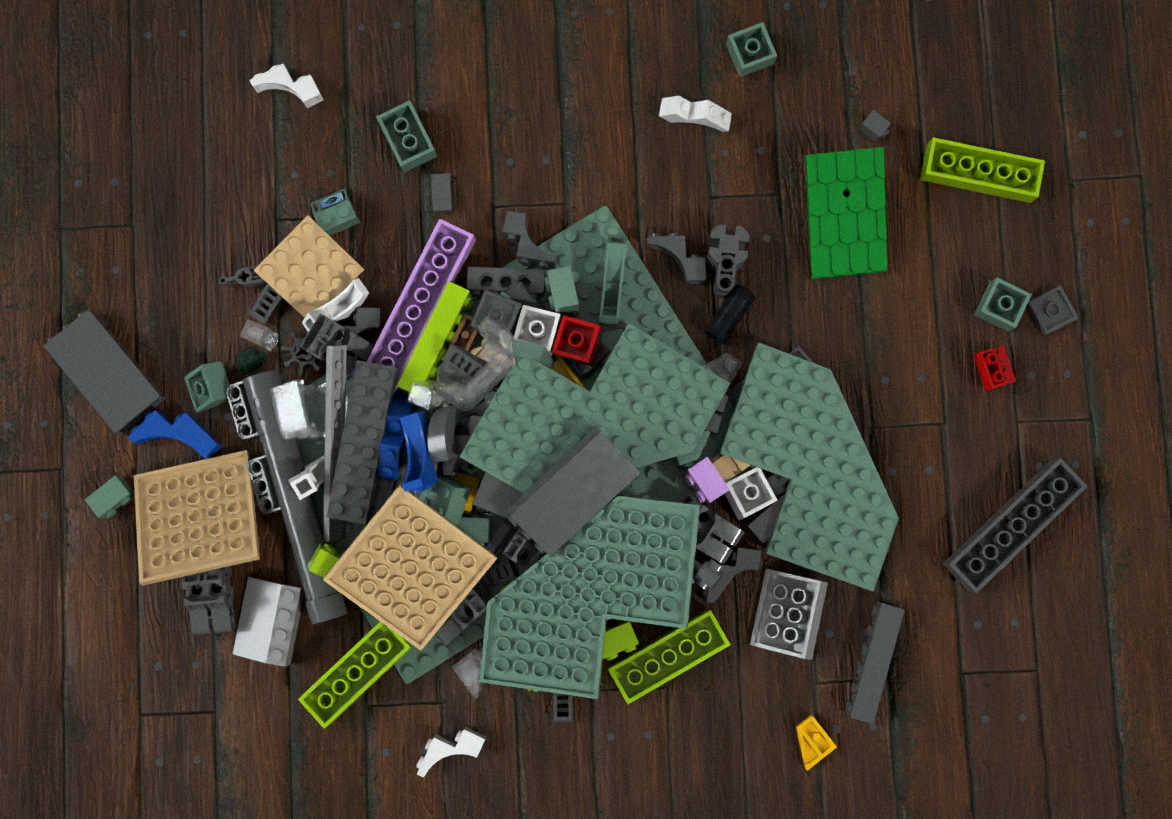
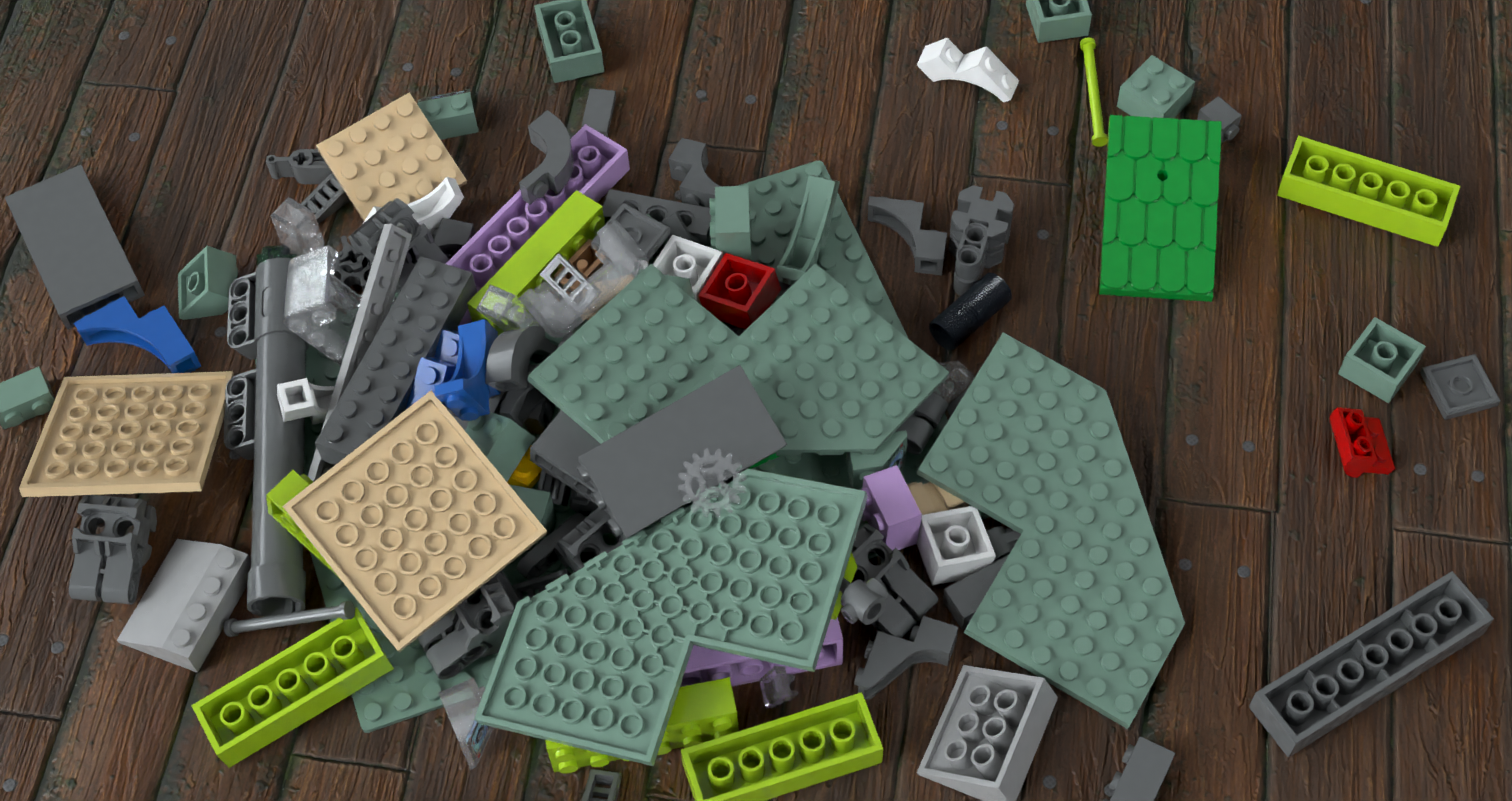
camera: 15 degrees right, 25 degrees down
none -> dark grey bar [224,601,355,637]
none -> dark grey arch [519,110,574,205]
none -> clear gear [678,448,746,518]
none -> lime bar [1080,37,1108,147]
none -> sand green brick [1116,55,1195,118]

